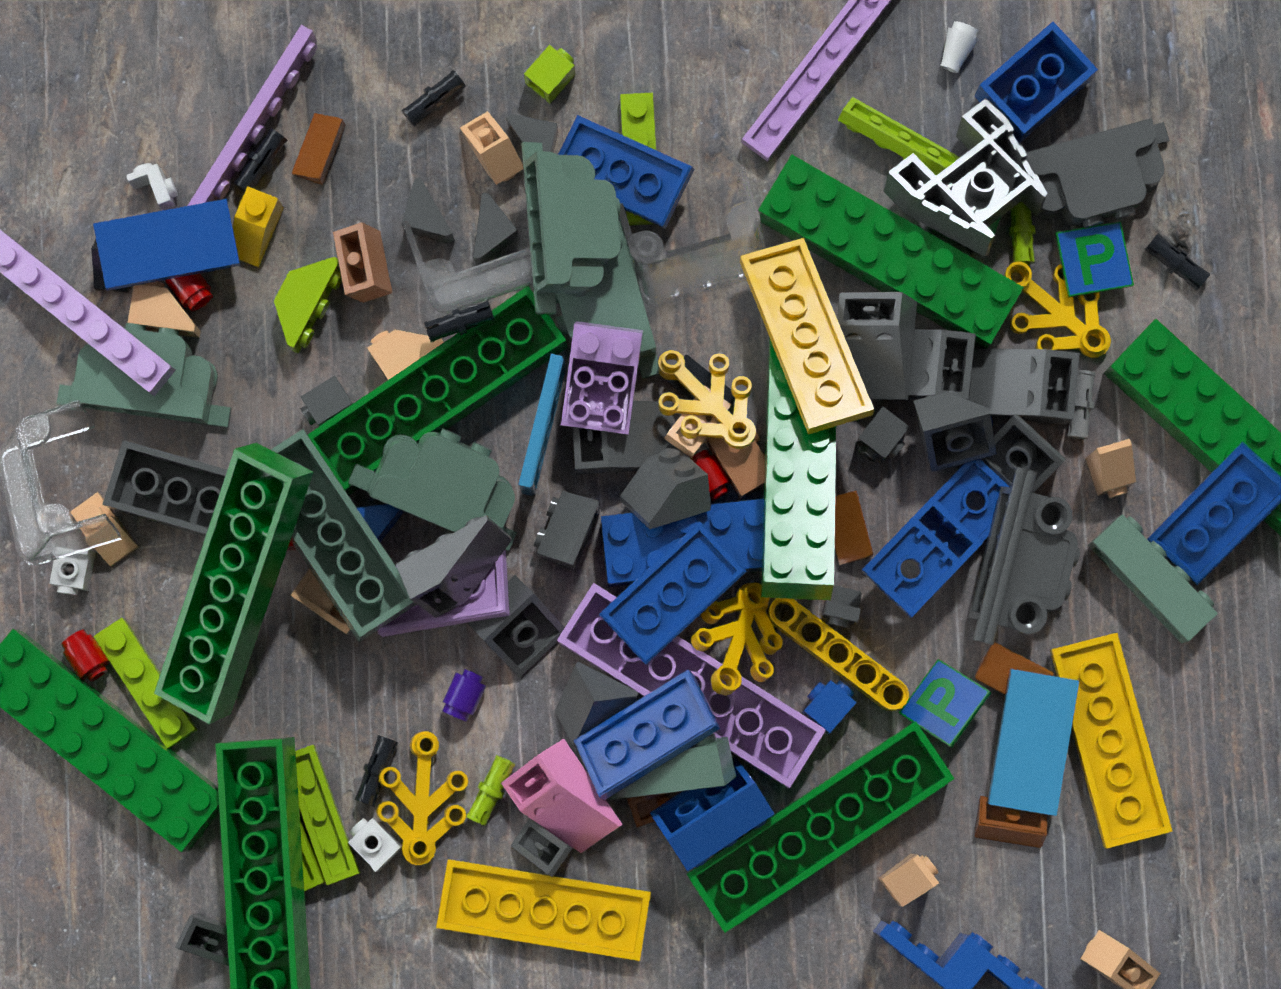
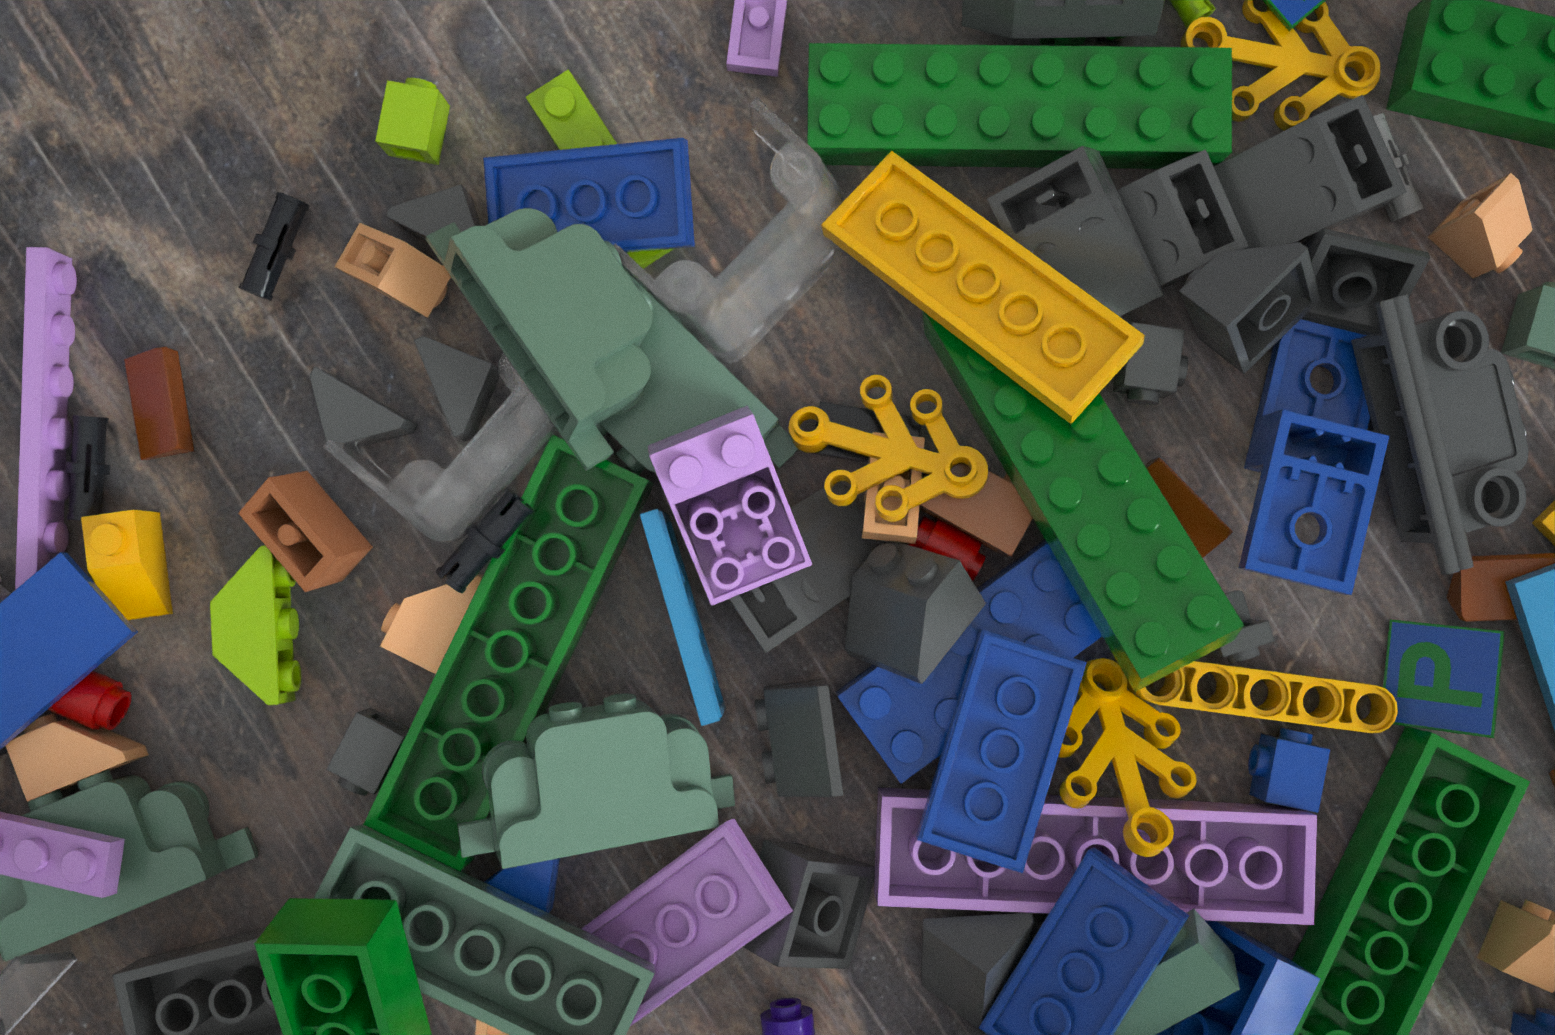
camera: 25 degrees left, 5 degrees up
dark grey slope [396,515,512,618] -> none

